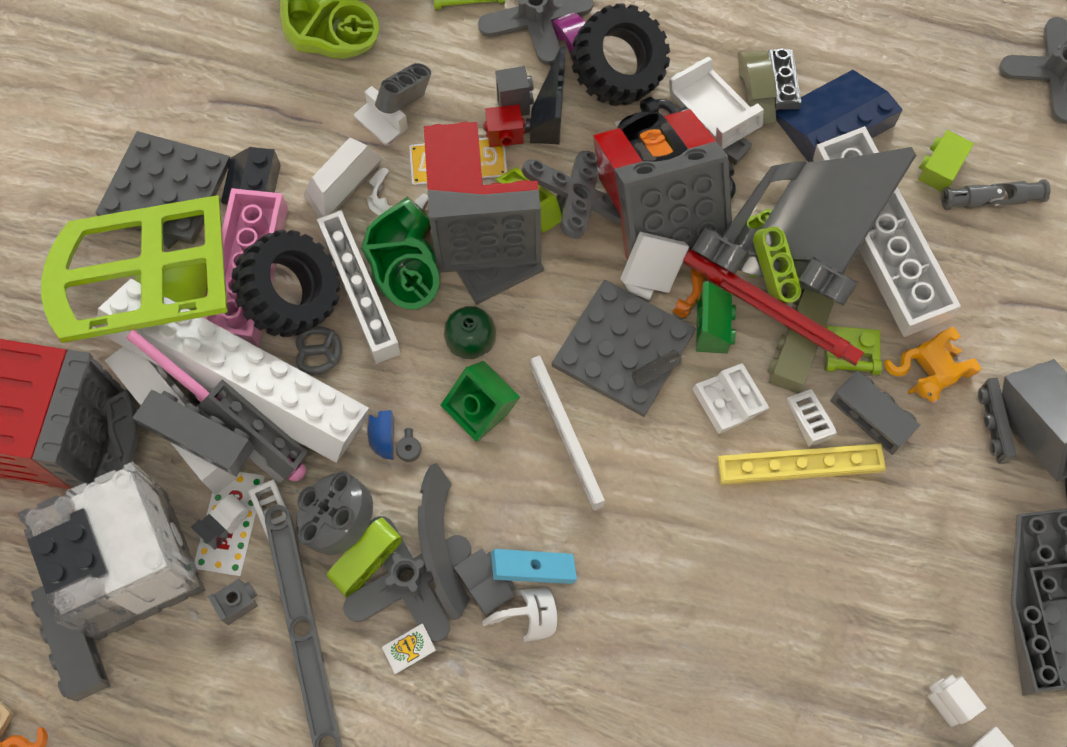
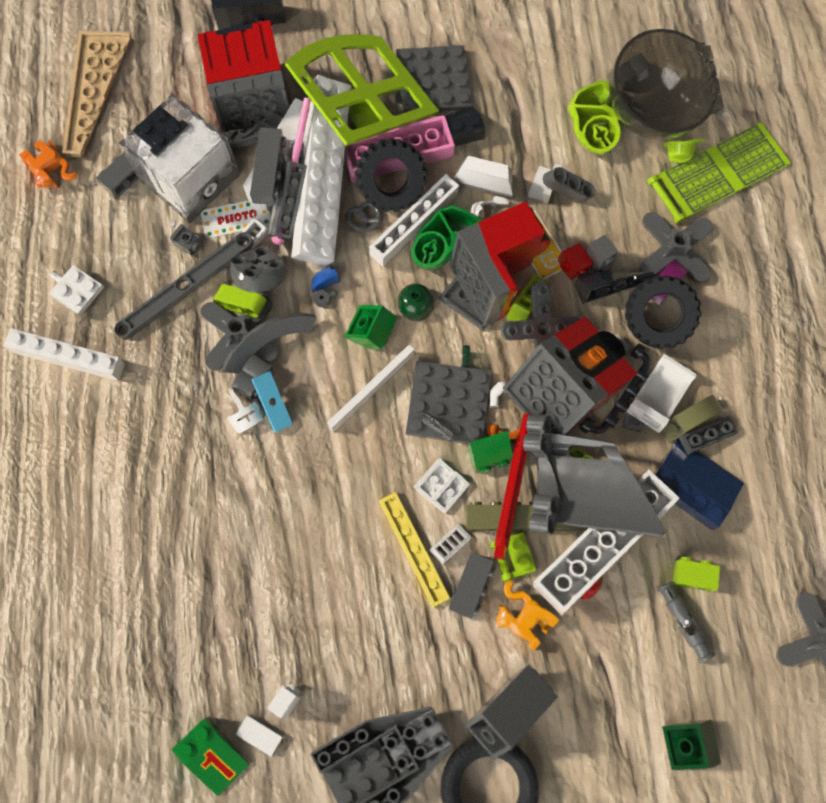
camera: 65 degrees right, 5 degrees up
leg [191,494,249,550] -> none
white sticker [382,623,436,674] -> none
white tile [620,232,689,293] -> none
lime beam [753,227,801,303] -> none
dark grey tile [978,377,1017,464] -> none
none -> clear green tile [461,345,470,368]

